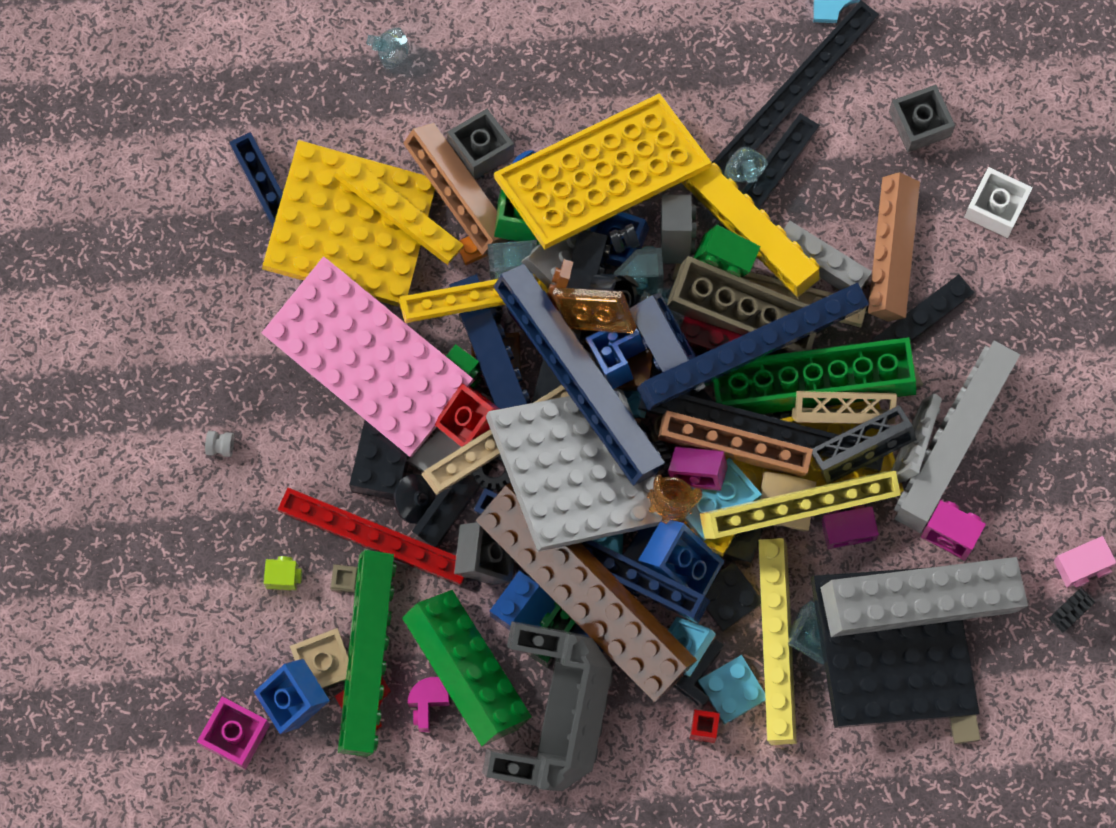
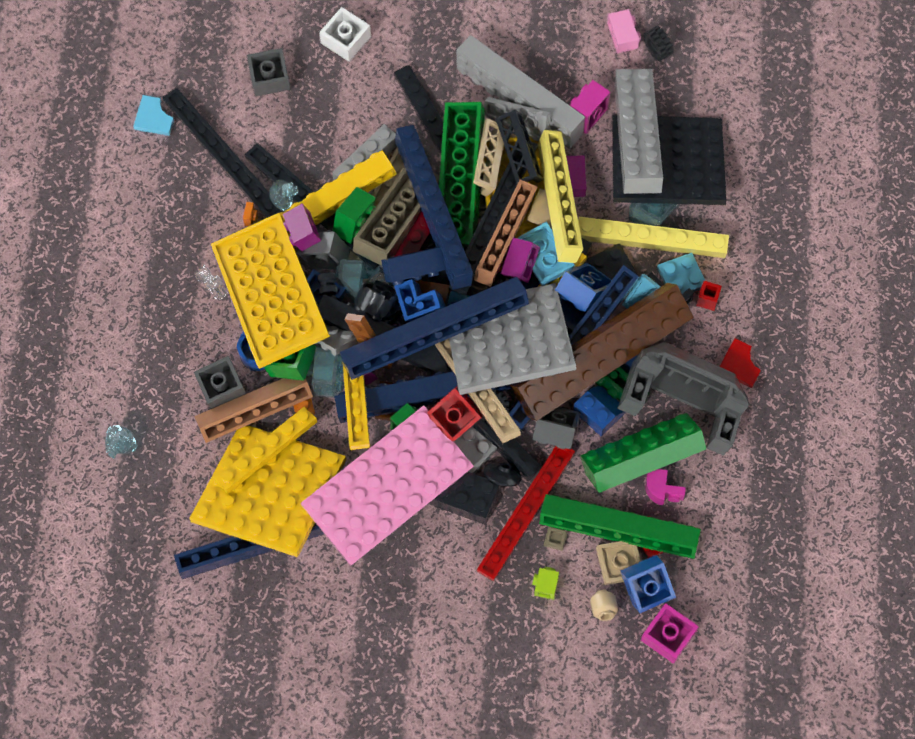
camera: 80 degrees left, 5 degrees down
light grey wheel [205,430,234,457] -> none
clear orange tile [552,287,636,333] -> none
clear orange hair [647,474,703,524] -> none
nougat brick [868,172,920,322] -> none
dark tan tile [949,715,980,744] -> none
none -> clear plate [194,265,228,300]
none -> orange plate [243,202,258,227]
none -> brick [283,203,321,251]
none -> tan head [590,590,618,621]
none -> red tile [719,338,761,388]

